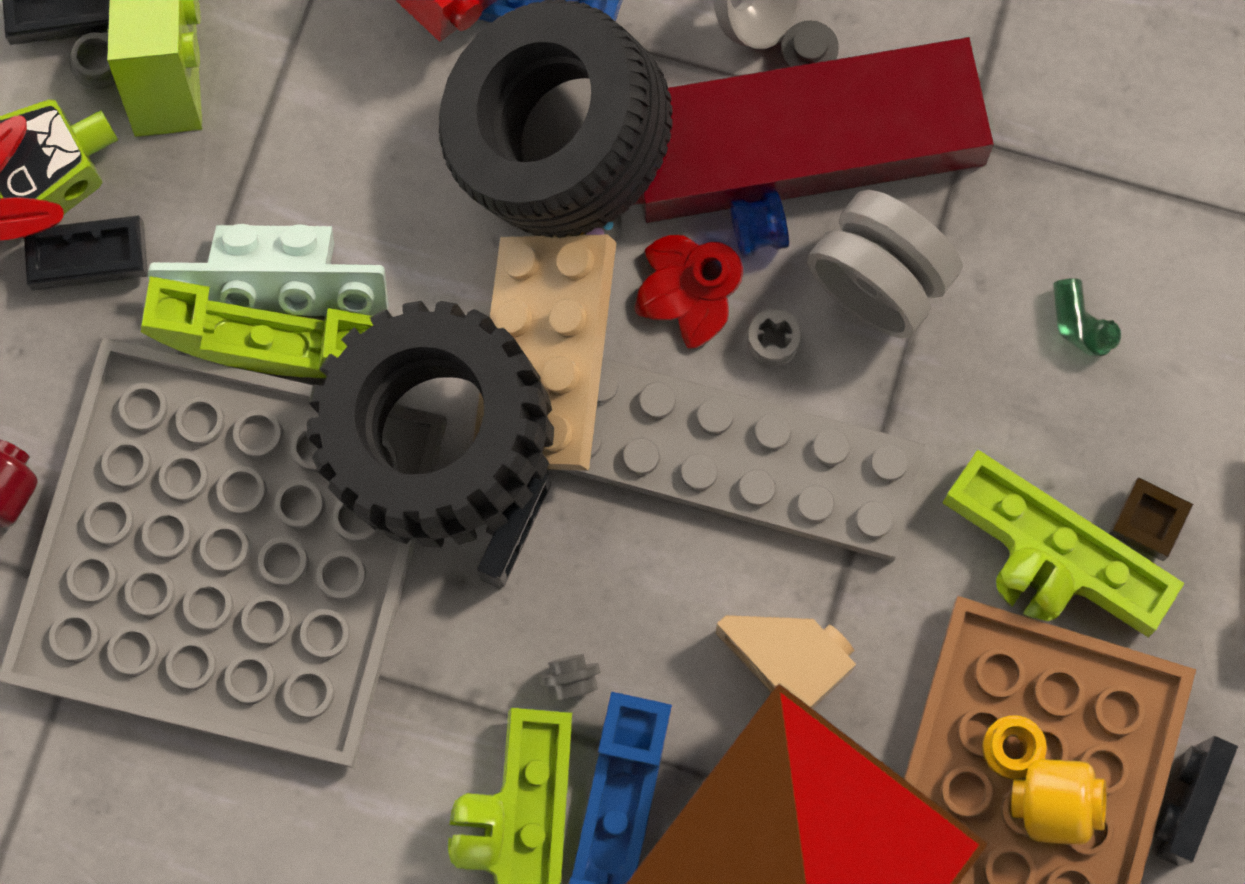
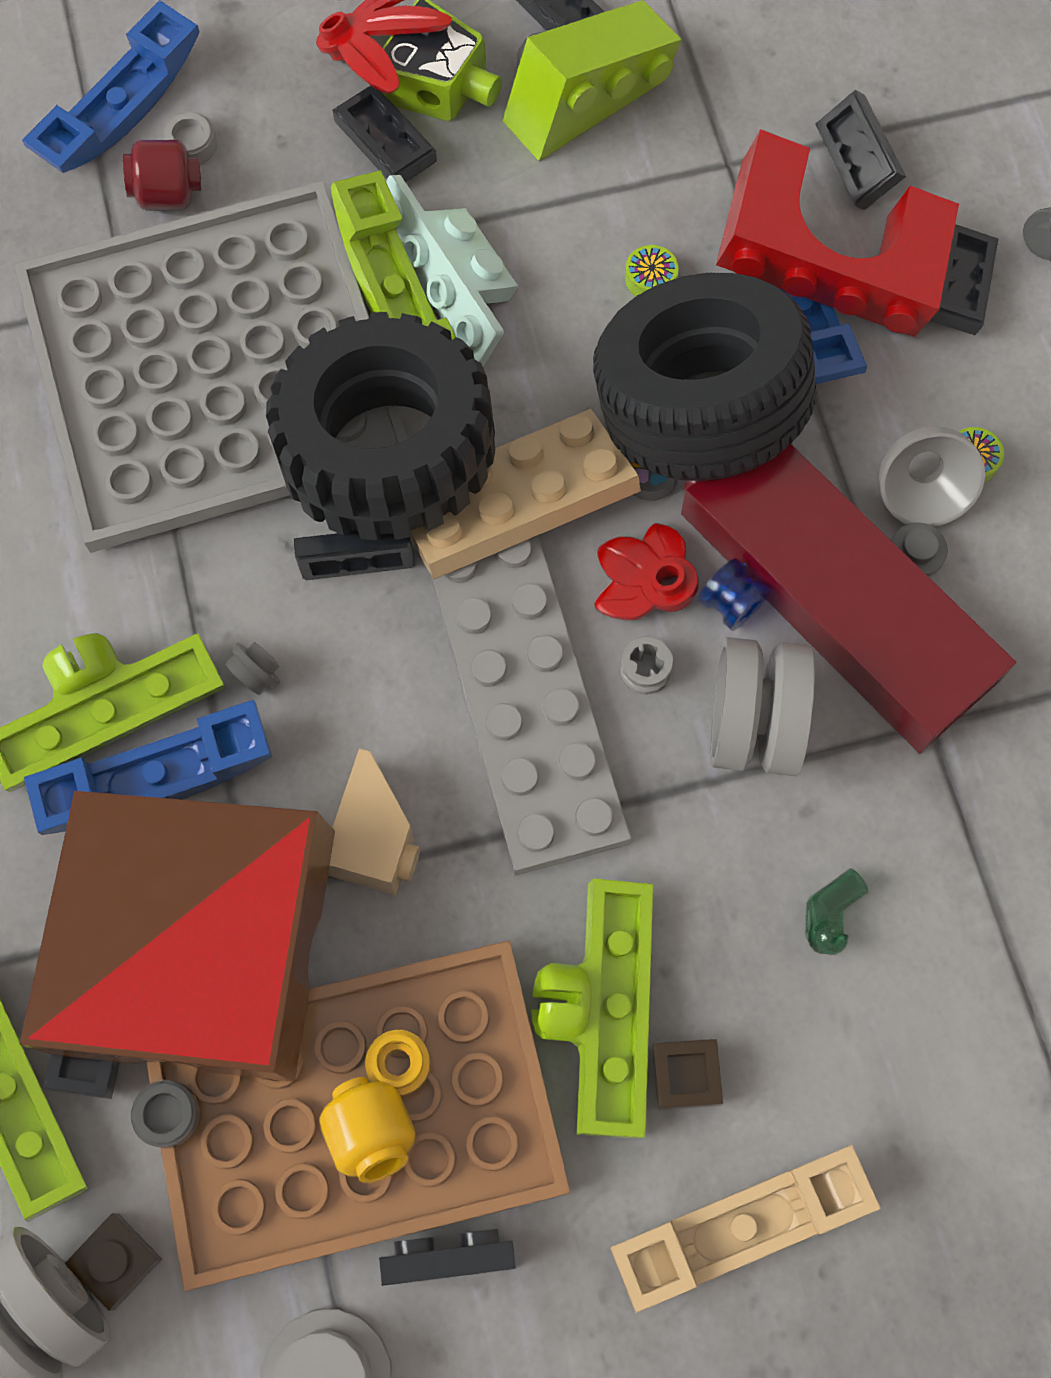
camera: 55 degrees right, 5 degrees down
none -> tile [625,245,679,296]

